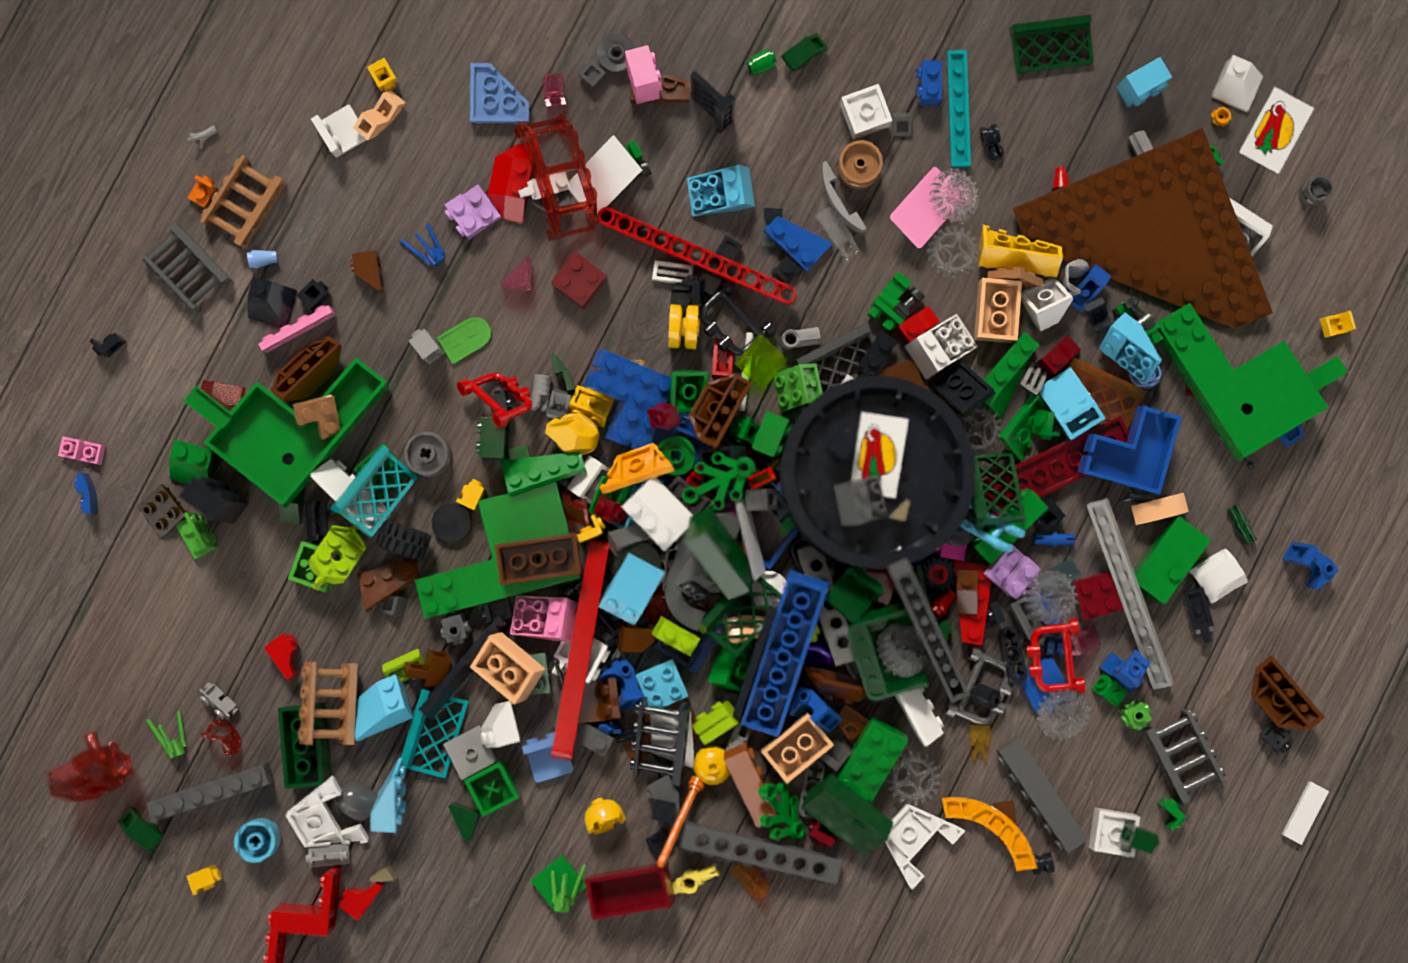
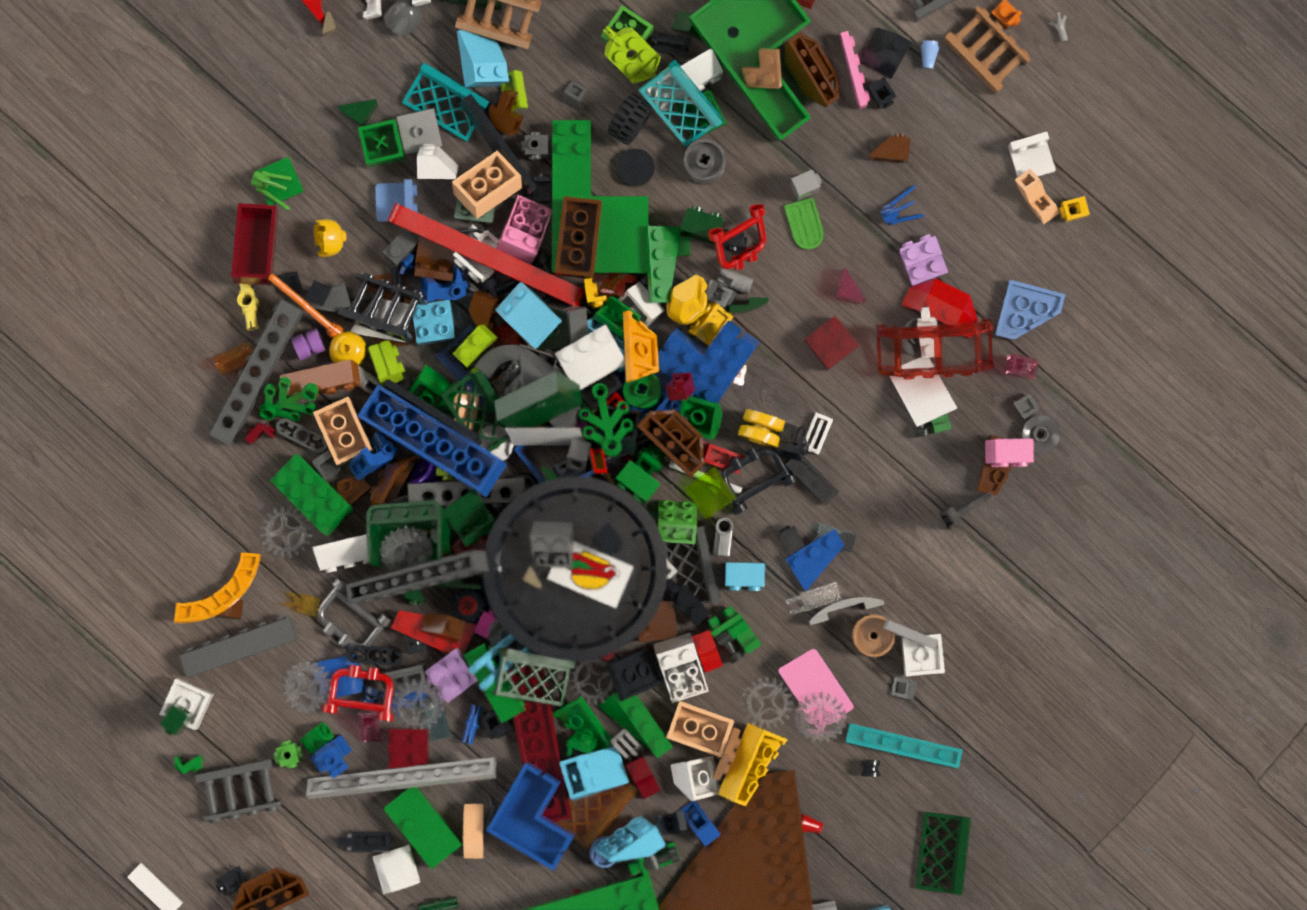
camera: 110 degrees right, 0 degrees up
reddish brown wing [357,558,421,613] -> none
medium azure slope [371,758,406,833] -> none
yellow brick [456,479,487,511] -> none
dark red bracket [594,494,627,524] -> none
red beam [597,207,797,306] -> none
medium azure slope [687,165,755,217] -> none
green brick [746,49,777,76] -> none
dark green slope [781,33,829,72] -> none
dark green brick [801,774,894,856] -> none
white wing [885,803,965,890] -> none
blue brick [916,60,942,106] -> none
red cone [929,589,957,618] -> none
black brick [970,684,1001,709] -> none
black hinge [987,144,1004,161] -> none
black wheel [1031,852,1055,875] -> none
light grey piece [1063,259,1089,296] -> none
none -> medium lavender wheel [291,328,326,360]
none -> medium azure brick [725,562,765,591]
none -> light grey beam [883,619,938,649]

